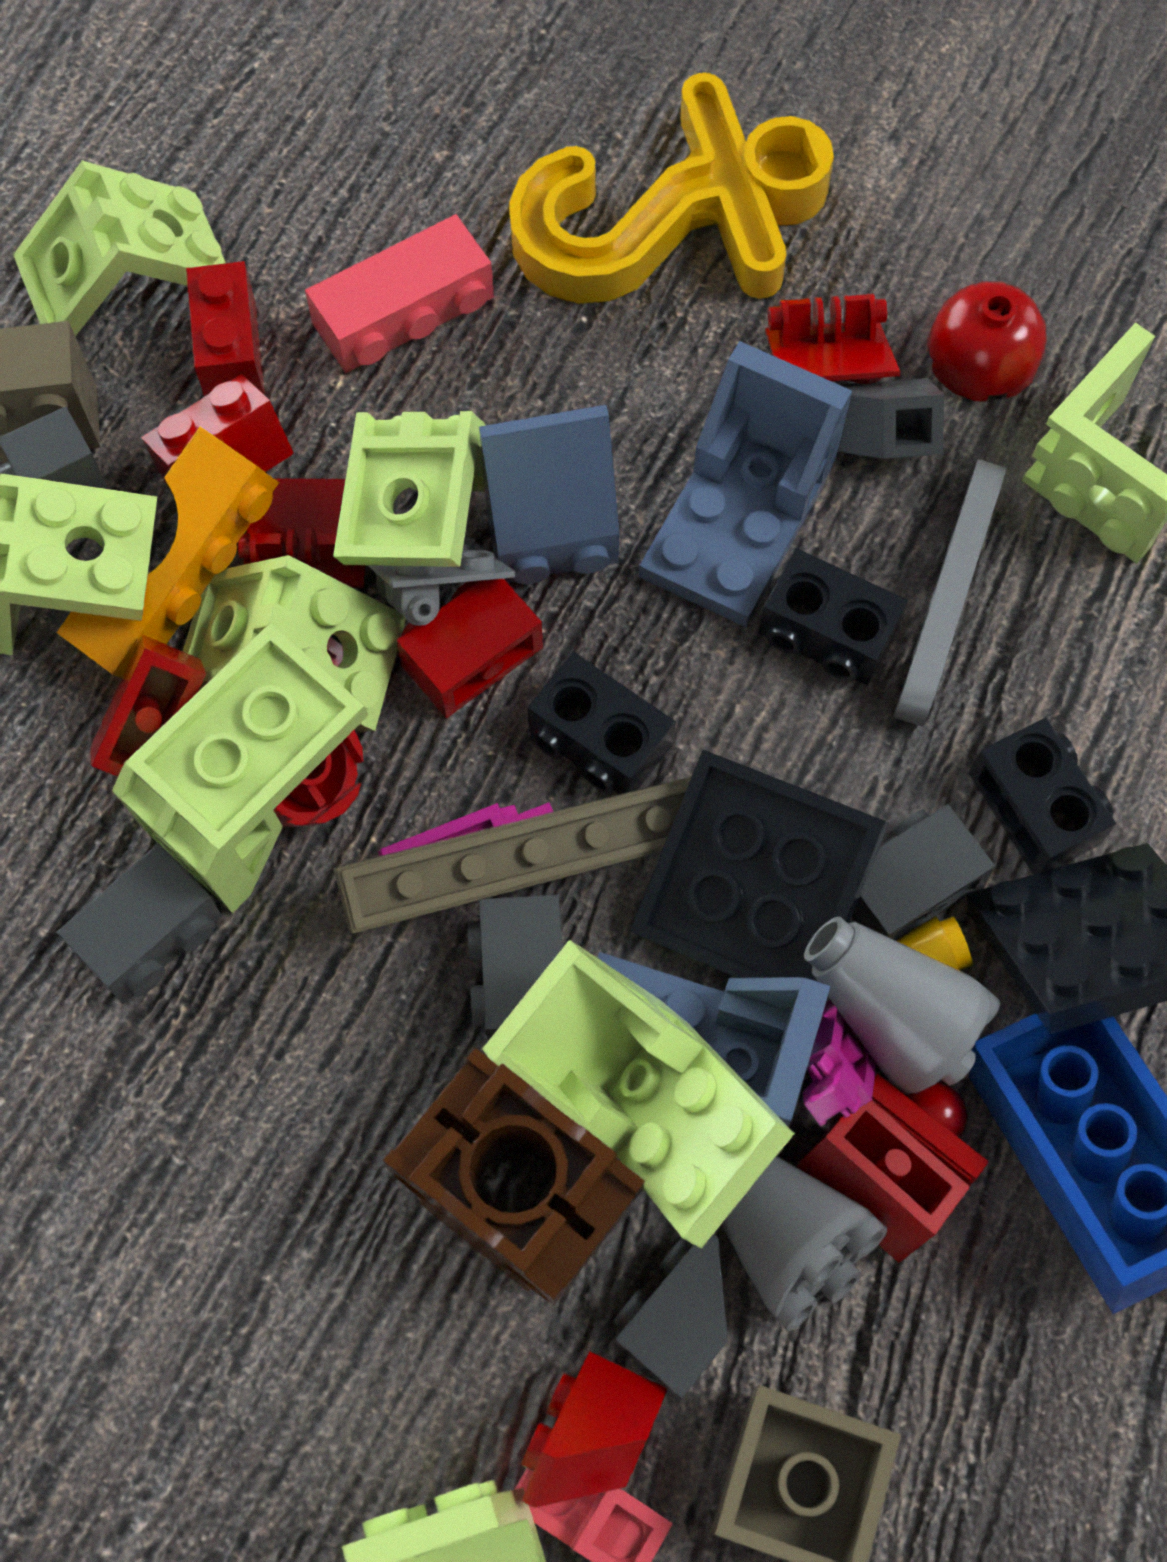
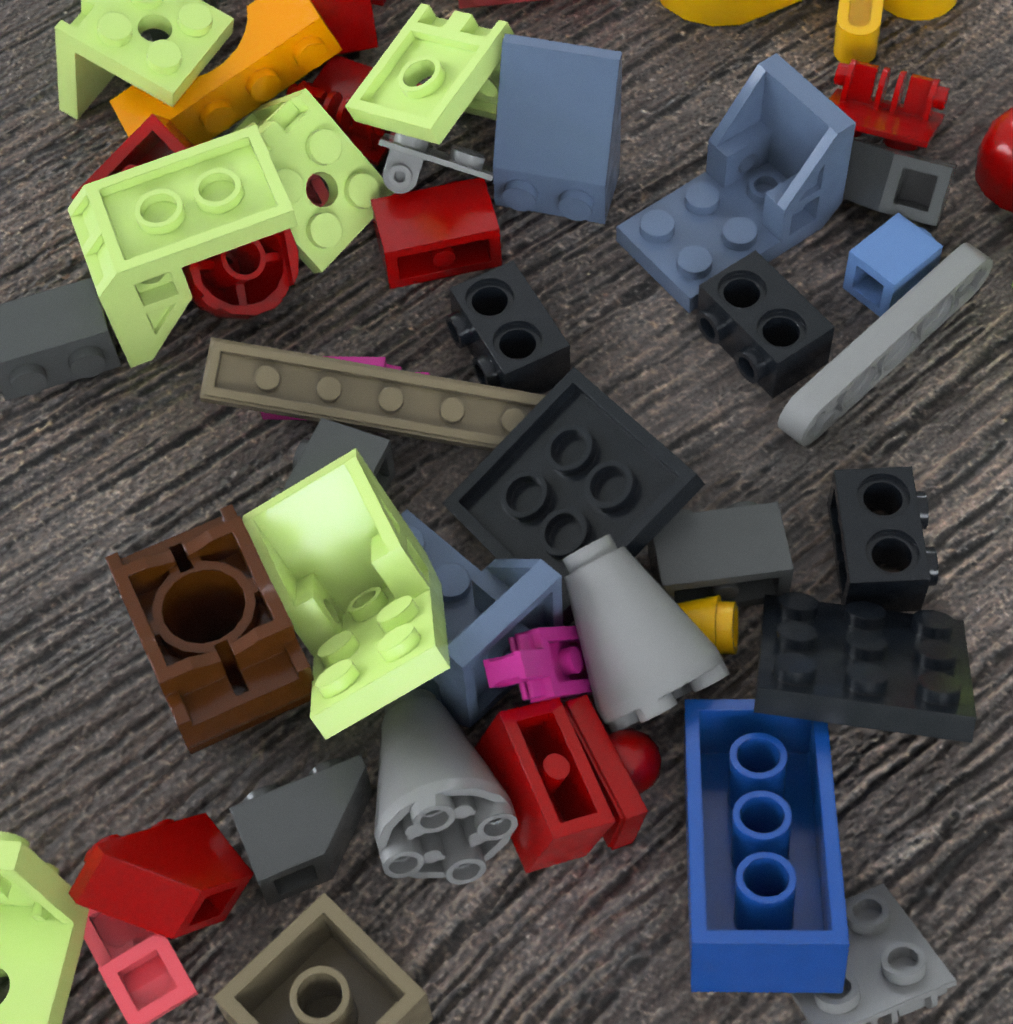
camera: 30 degrees right, 10 degrees down
none -> medium blue brick [843,212,943,317]

